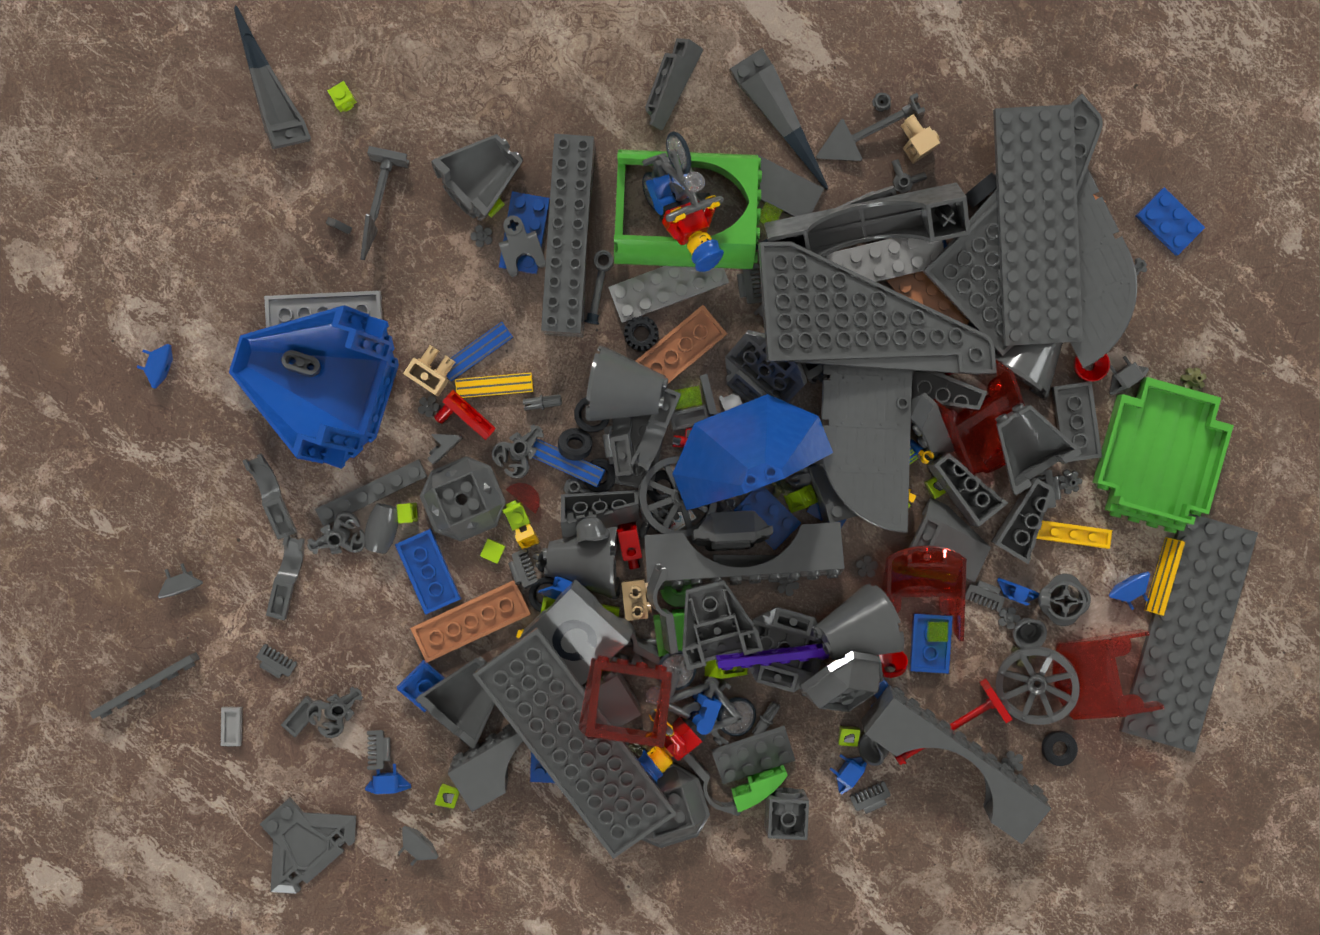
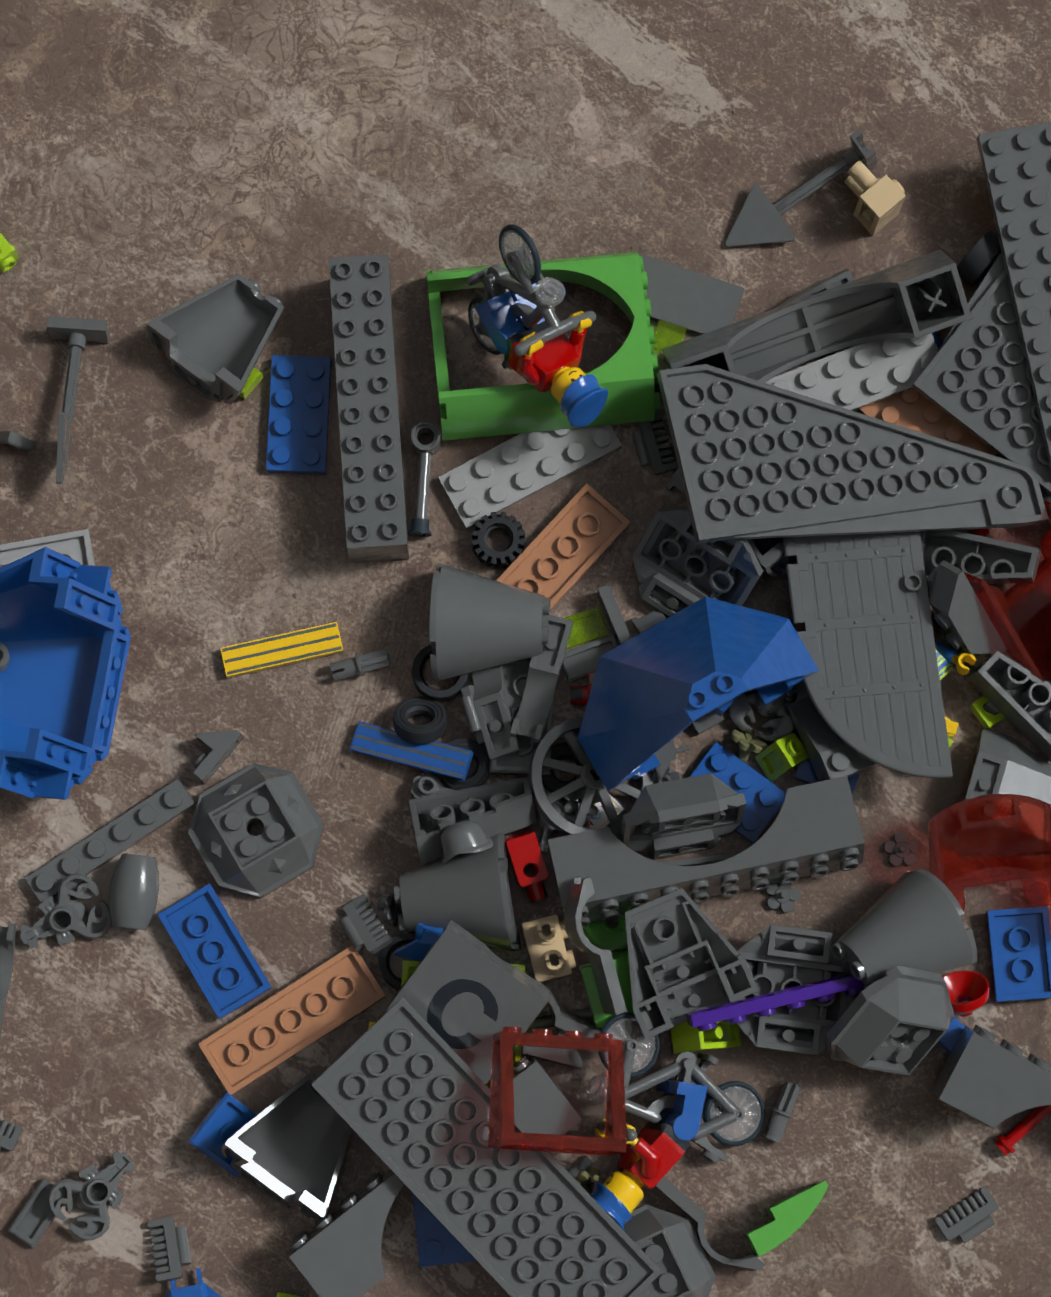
camera: 15 degrees left, 10 degrees down
lime slope [397,503,418,523] -> none
tan brick [403,345,456,396] -> none
dark grey plant [418,396,440,418] -> none
red piece [434,390,496,440] -> none
blue tile [446,322,514,382] -> none
dark grey plant [471,225,492,247] -> none
lime tile [480,538,506,564] -> none
dark grey animal [492,424,544,479] -> none
dark grey piece [499,215,546,278] -> none
lime bracket [502,500,531,531] -> none
clear red tile [506,483,540,514] -> none
yellow tile [515,524,540,549] -> none
dark grey wedge [645,38,703,130] -> none
dark grey plate [712,726,796,785] -> none
dark grey plate [729,48,828,190] -> none
dark grey brick [764,788,809,840] -> none
blue piece [829,754,867,795] -> none
lime slope [838,726,860,747] -> none
dark grey helmet [859,734,889,766] -> none
dark grey plate [872,93,891,112] -> none
dark grey piece [891,159,927,194] -> none
clear neon green tile [927,622,948,642] -> none

